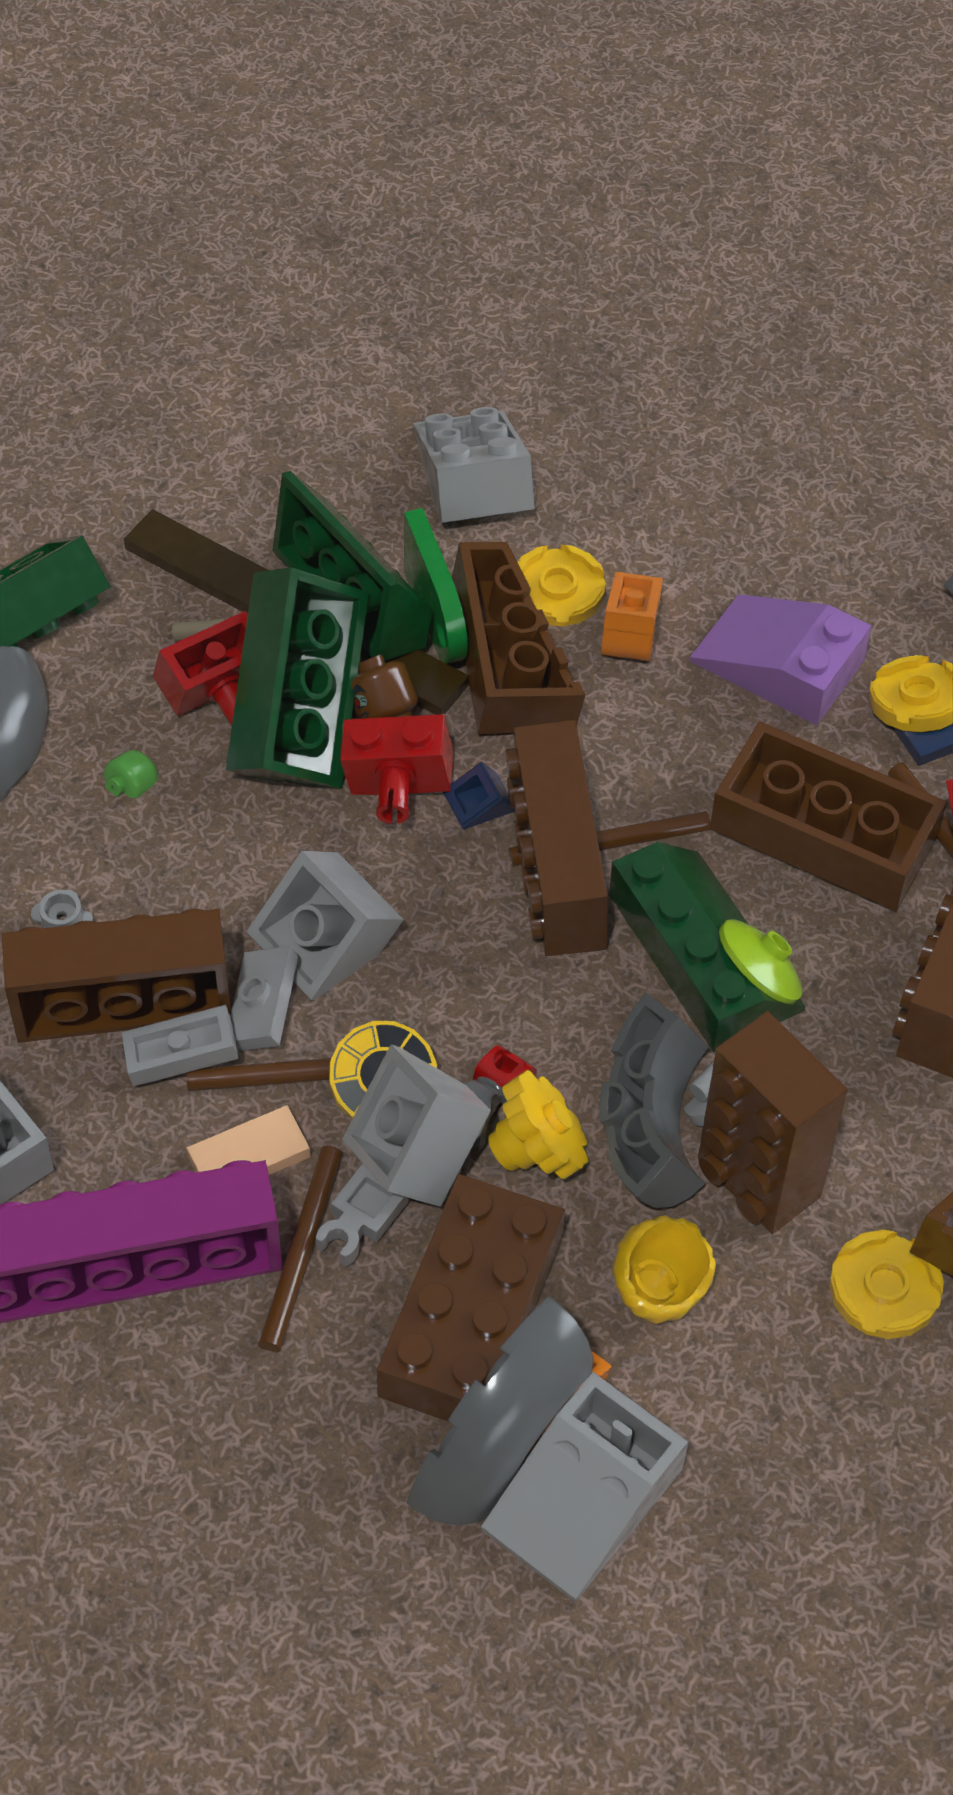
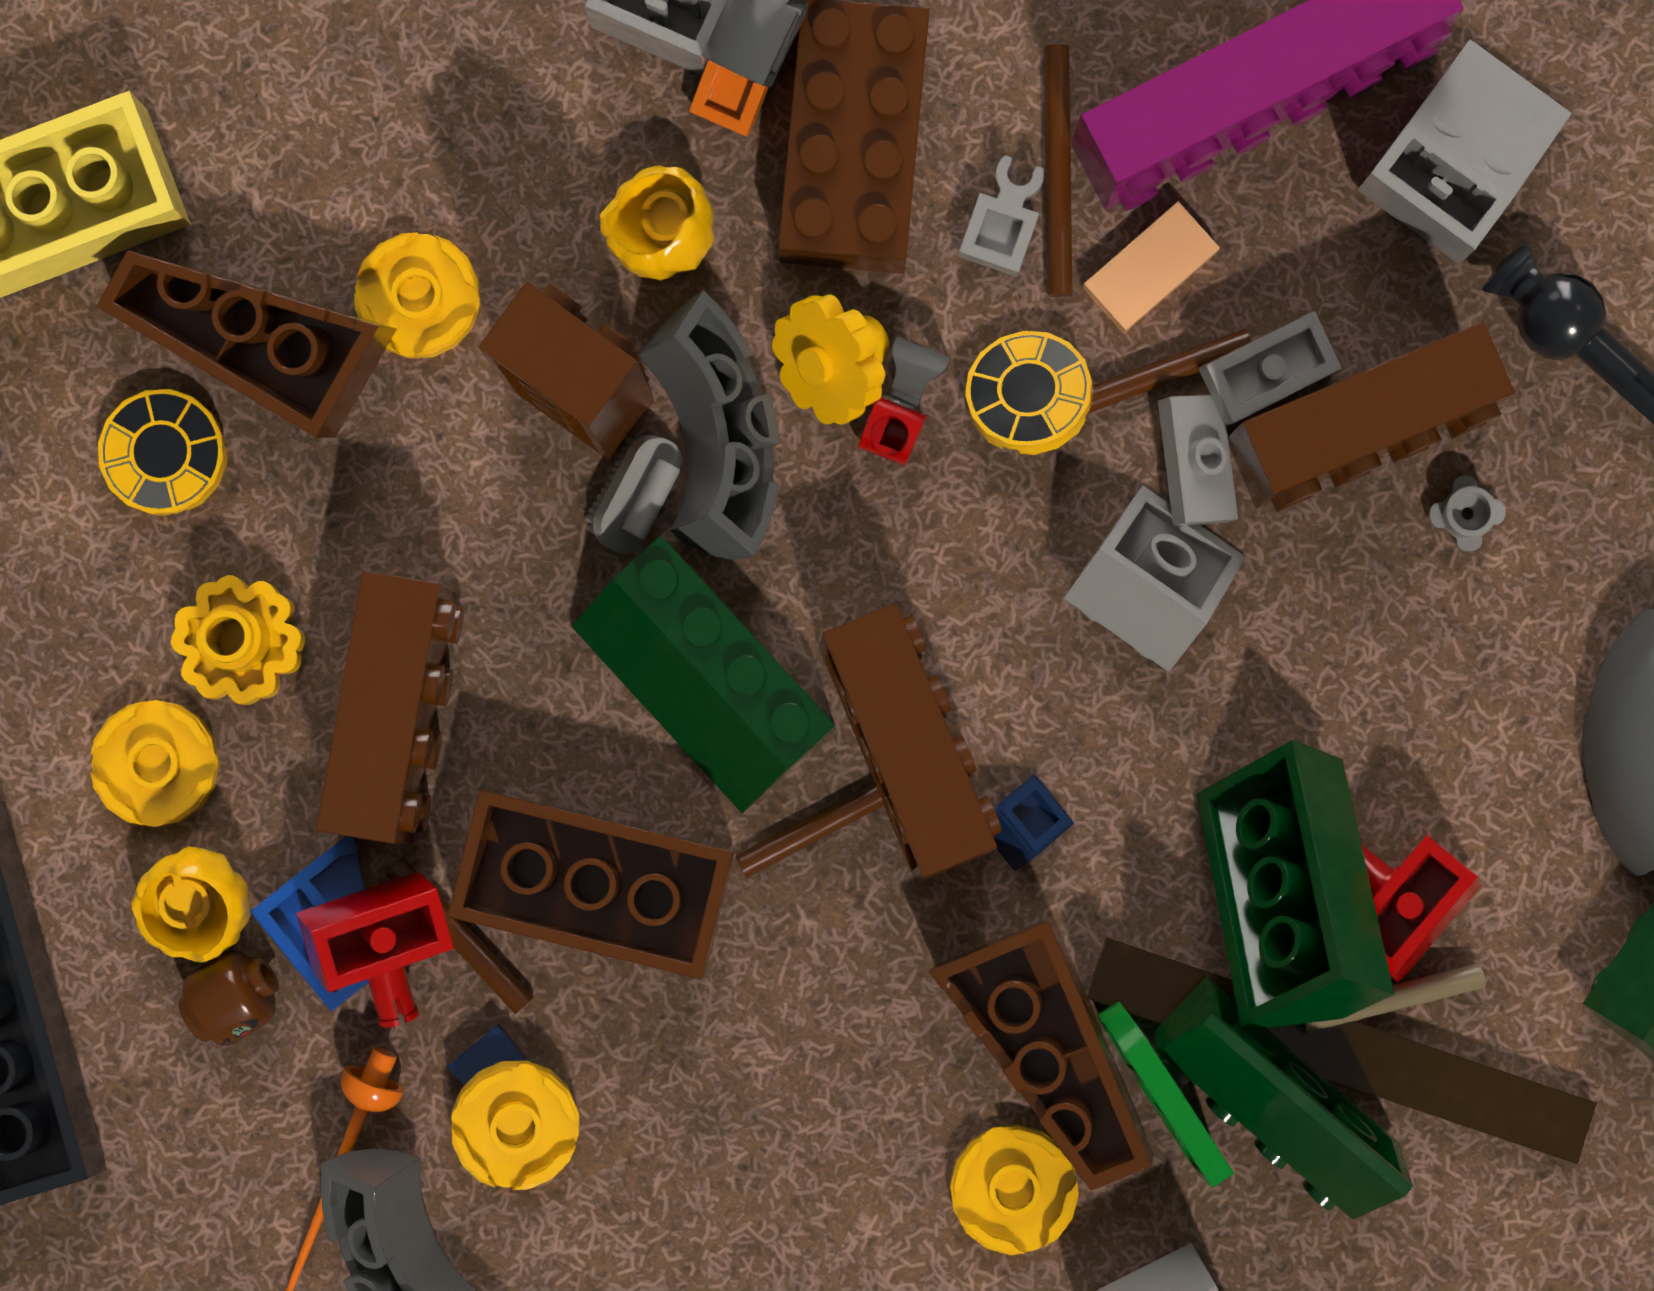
camera: 170 degrees right, 30 degrees up
bright green piece [103,750,158,798] -> none
red brick [341,714,453,824] -> none
light grey slope [342,1045,491,1207] -> none
reddish brown head [352,654,418,719] -> none
orange plate [601,572,663,662] -> none
medium lavender slope [689,594,872,725] -> none
lime dish [719,919,802,1004] -> none

